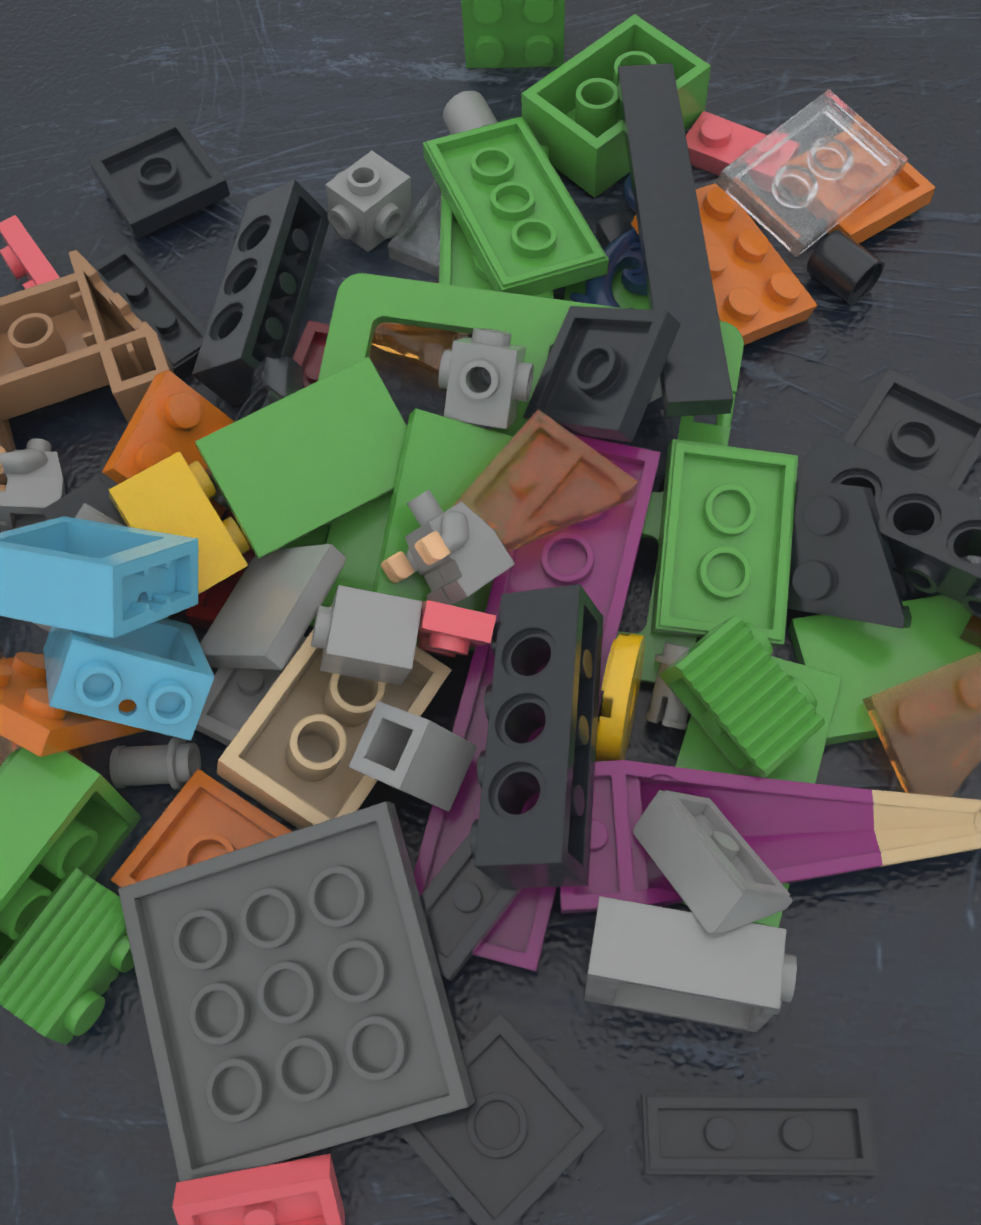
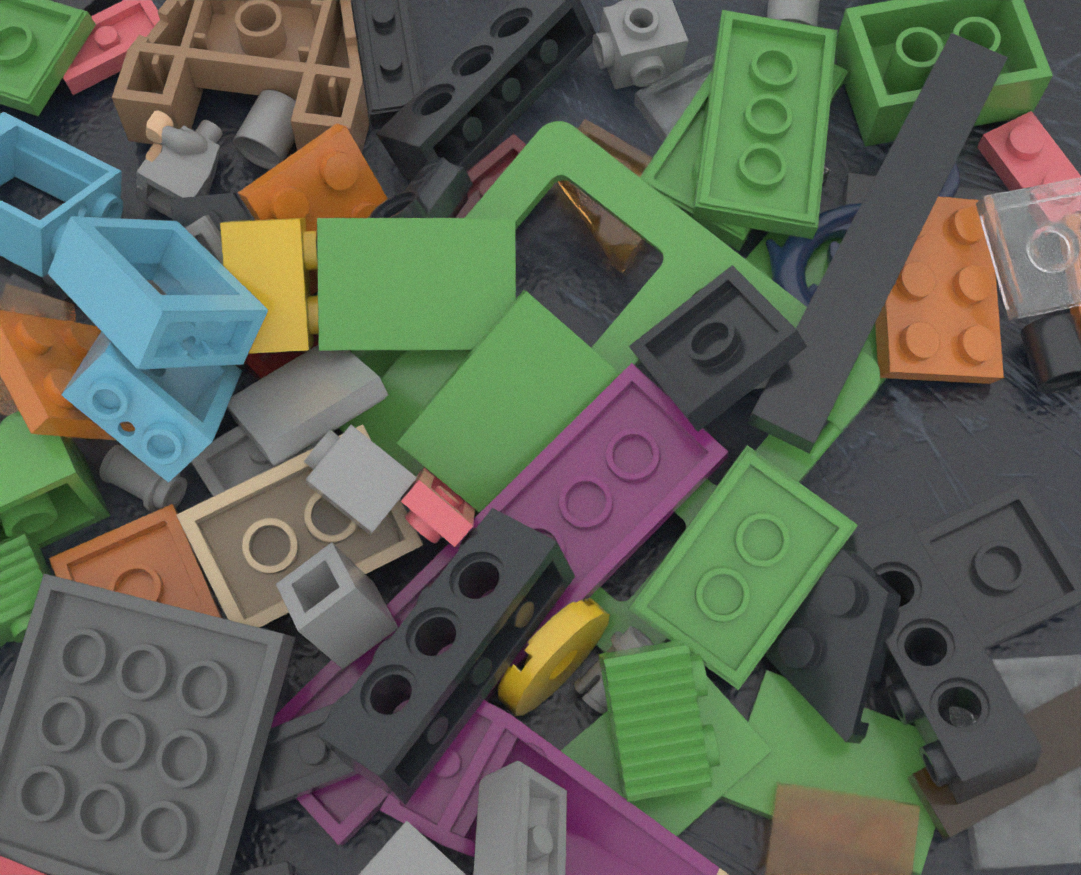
camera: 25 degrees right, 5 degrees up
light grey piece [381,489,515,605] -> none
light grey brick [438,328,534,429] -> none
clear orange wing [453,410,638,552] -> none
none -> light grey beam [233,89,296,170]

